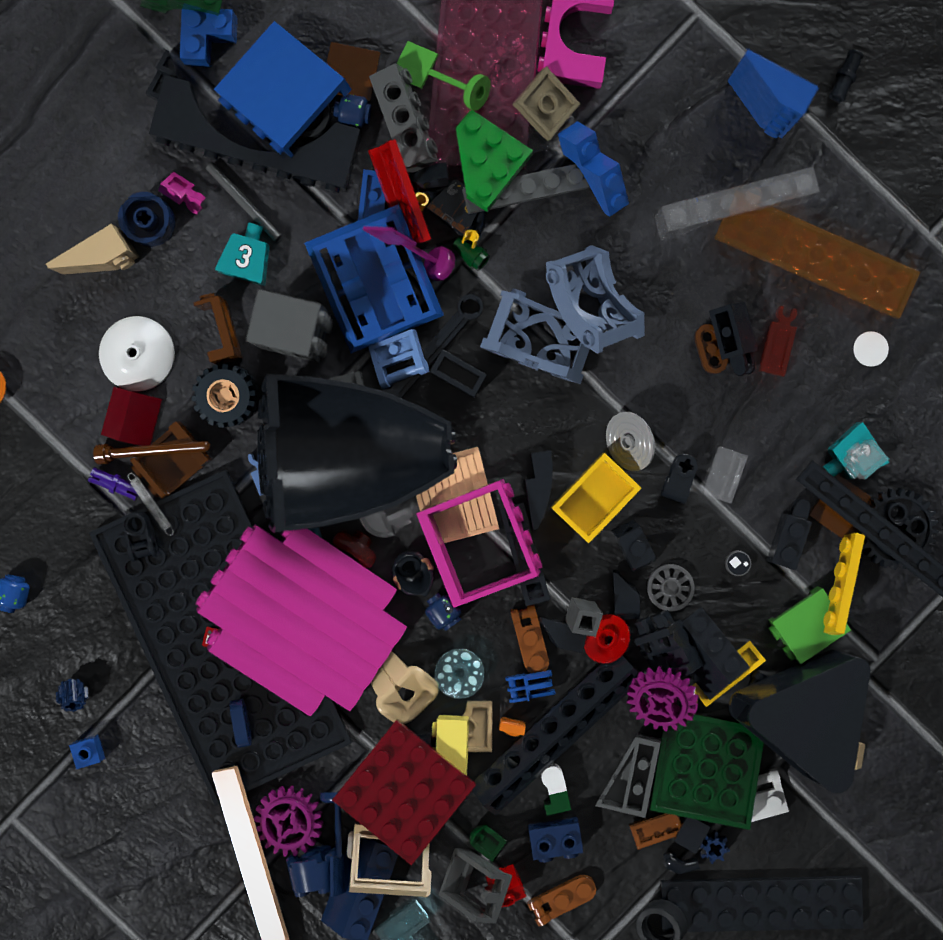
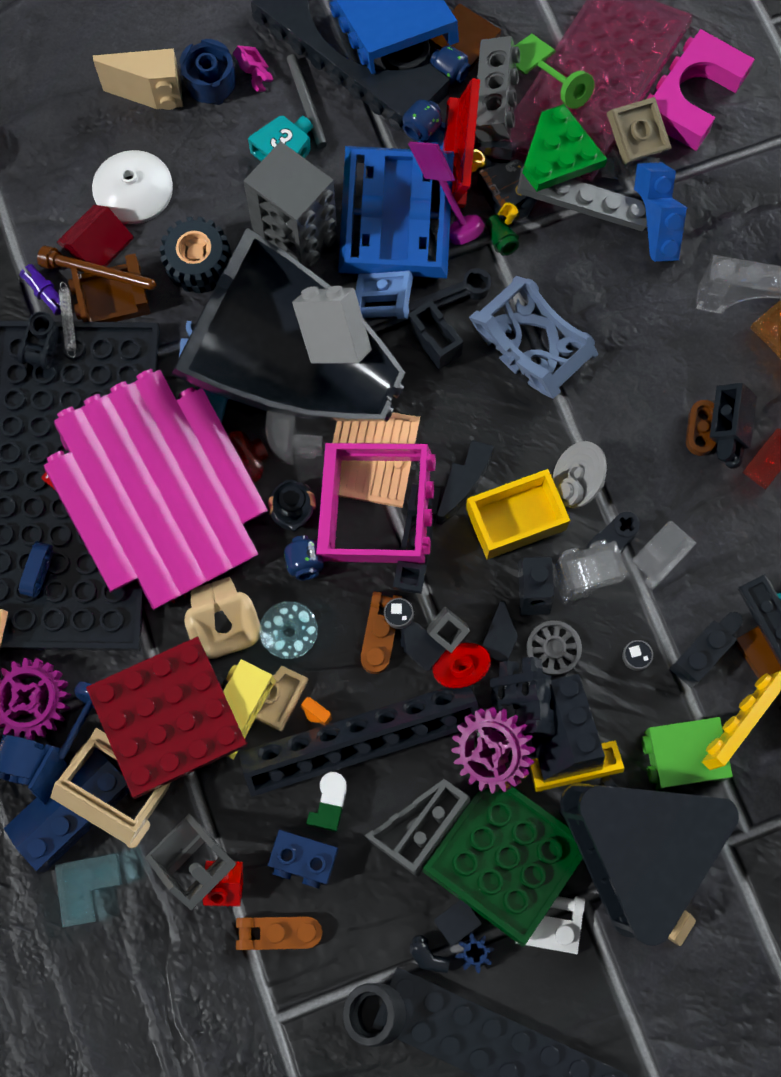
camera: 25 degrees right, 15 degrees down
reddish brown panel [193,293,243,364] -> none
dark green plate [470,825,508,862] -> none
blue arm [505,670,556,703] -> none
sand blue fence [546,246,645,353] -> none
dark orange plate [629,813,682,850] -> none
none -> light grey brick [292,286,372,363]
none -> tile [384,598,414,629]
none -> dark blue head [402,99,442,141]
none -> clear brick [553,540,627,604]
none -> light grey plate [557,478,584,507]

